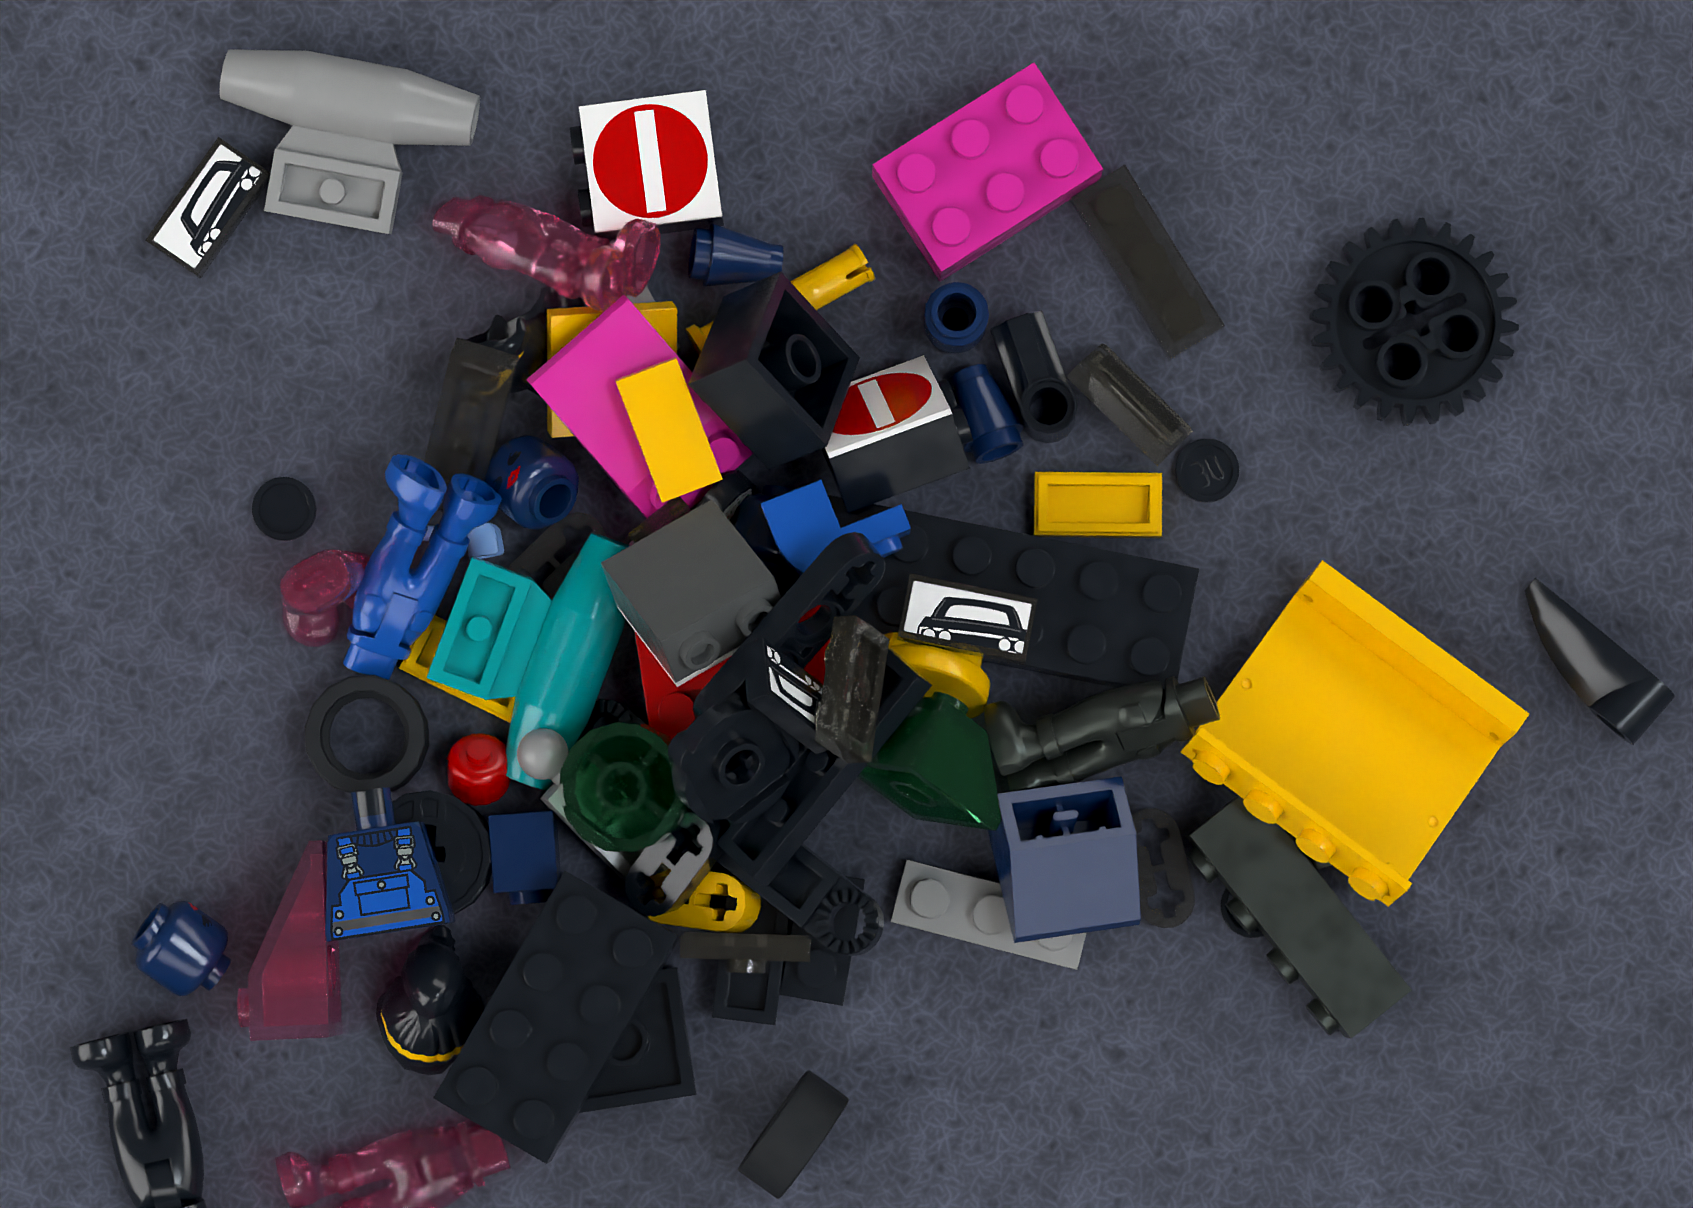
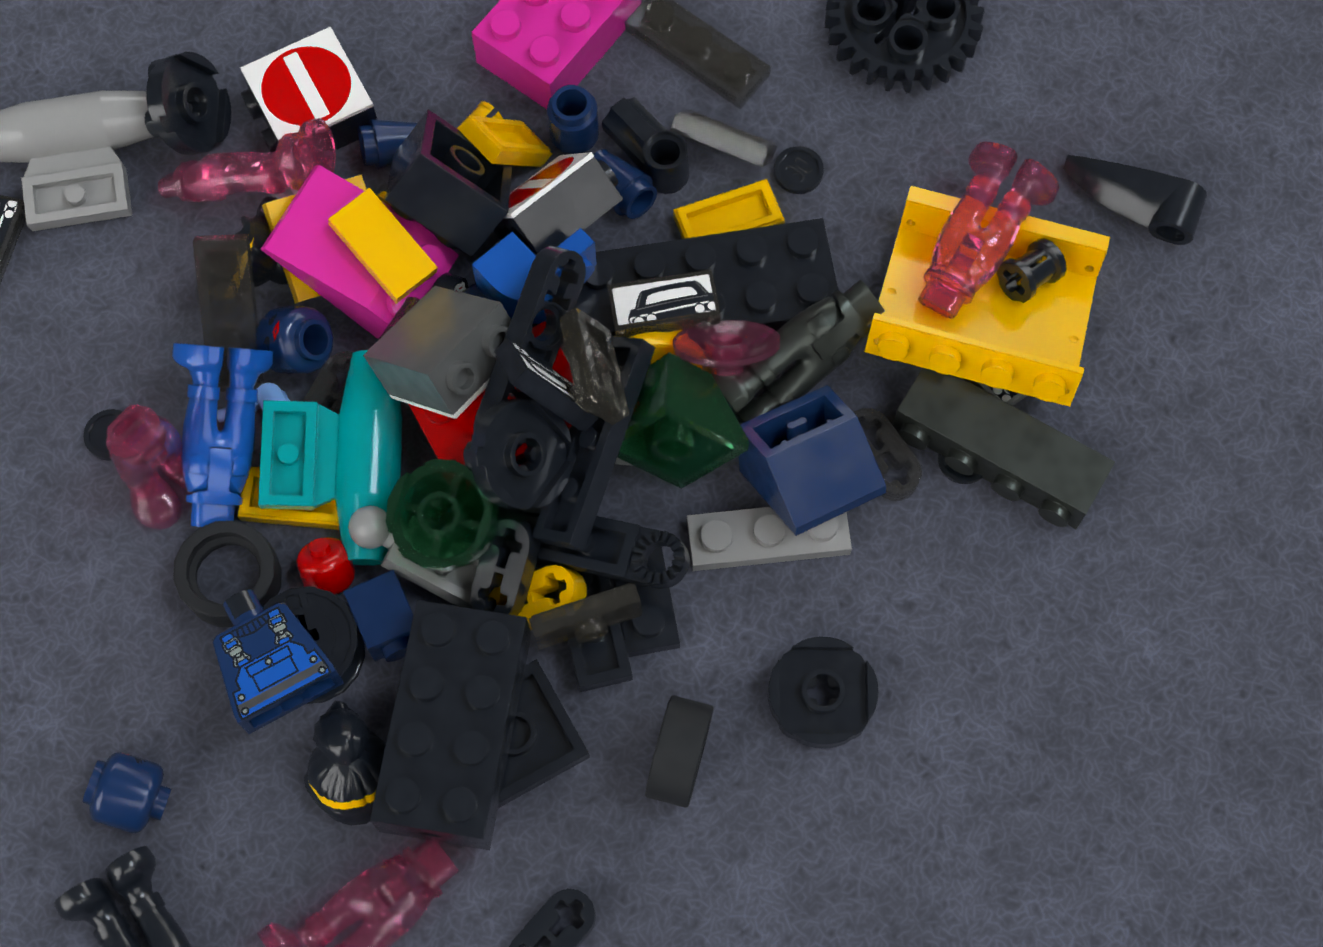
camera: 20 degrees left, 15 degrees down
clear pink slope [237,840,343,1041] -> none
none -> black plate [145,52,231,155]
none -> yellow tile [459,116,552,167]
none -> clear pink dish [673,320,780,376]
none -> black plate [768,637,879,749]
none -> clear pink piece [918,142,1060,319]
none -> black bush [997,239,1067,303]

